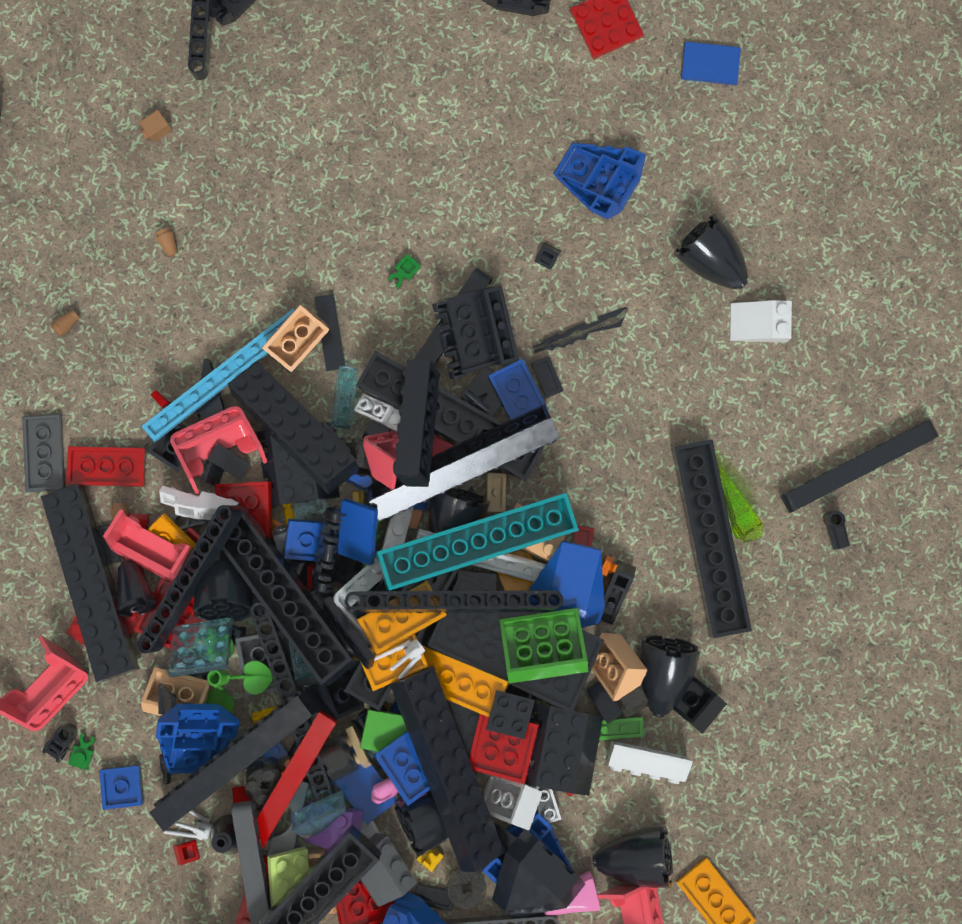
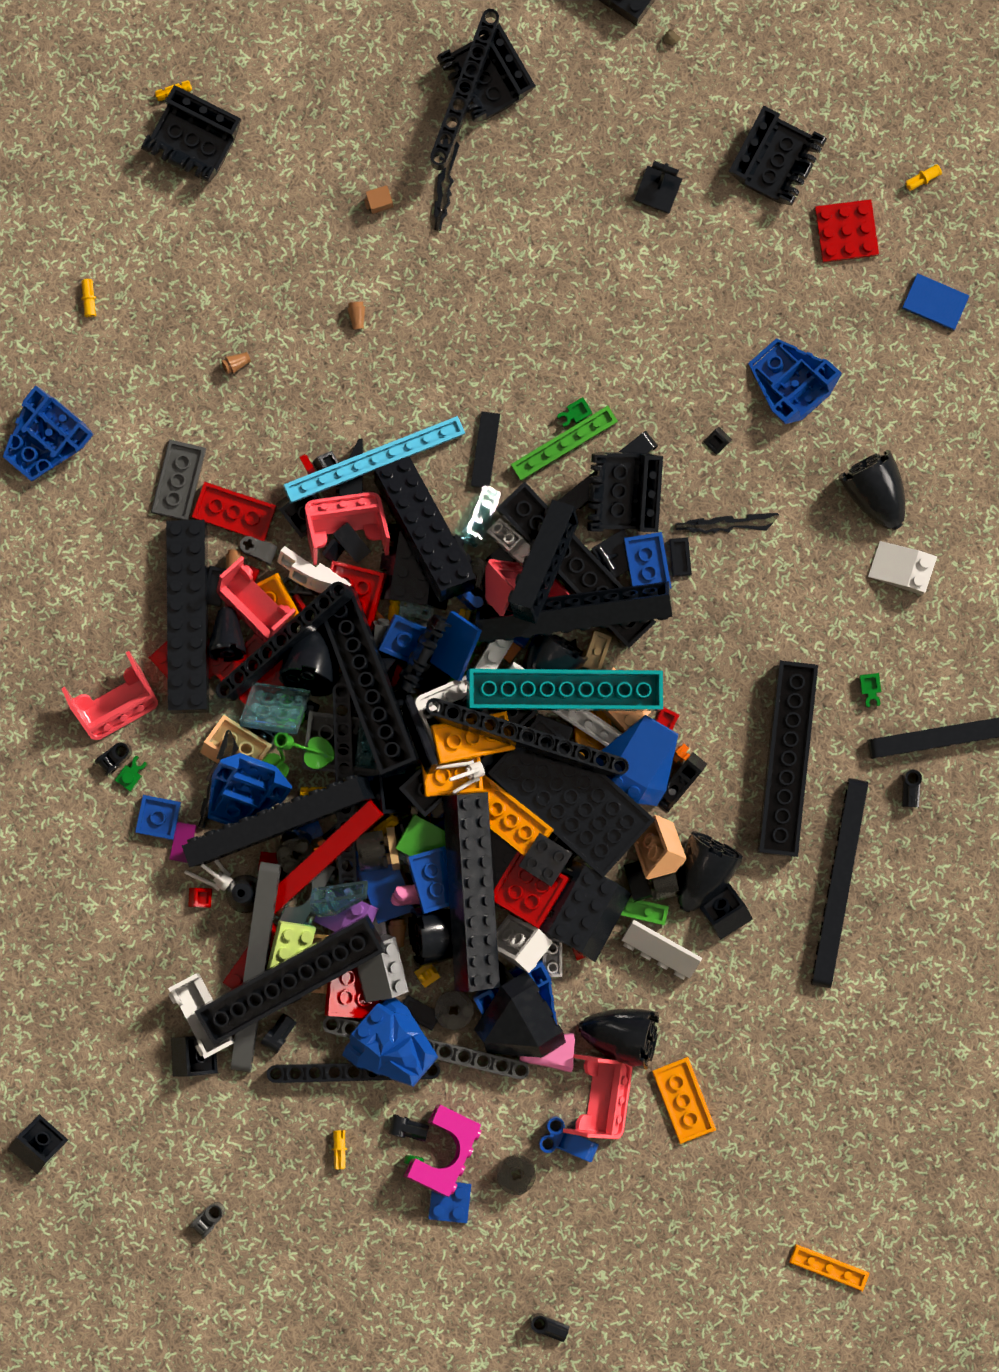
camera: 20 degrees right, 0 degrees up
light nougat slope [262,304,330,372] -> none
bright green slope [499,608,588,683] -> none
clear neon green wedge [718,463,764,543] -> none
none -> magenta tile [169,822,197,863]
none -> dark grey piece [240,536,278,565]
none -> black slope [312,451,339,471]
none -> yellow axle [367,815,399,842]
none -> medium nougat cone [387,918,407,947]
none -> black sword [434,139,460,231]
none -> bright green plate [511,406,618,481]
none -> black plate [634,160,683,214]
none -> black beam [811,778,868,988]
none -> green plate [859,673,881,708]

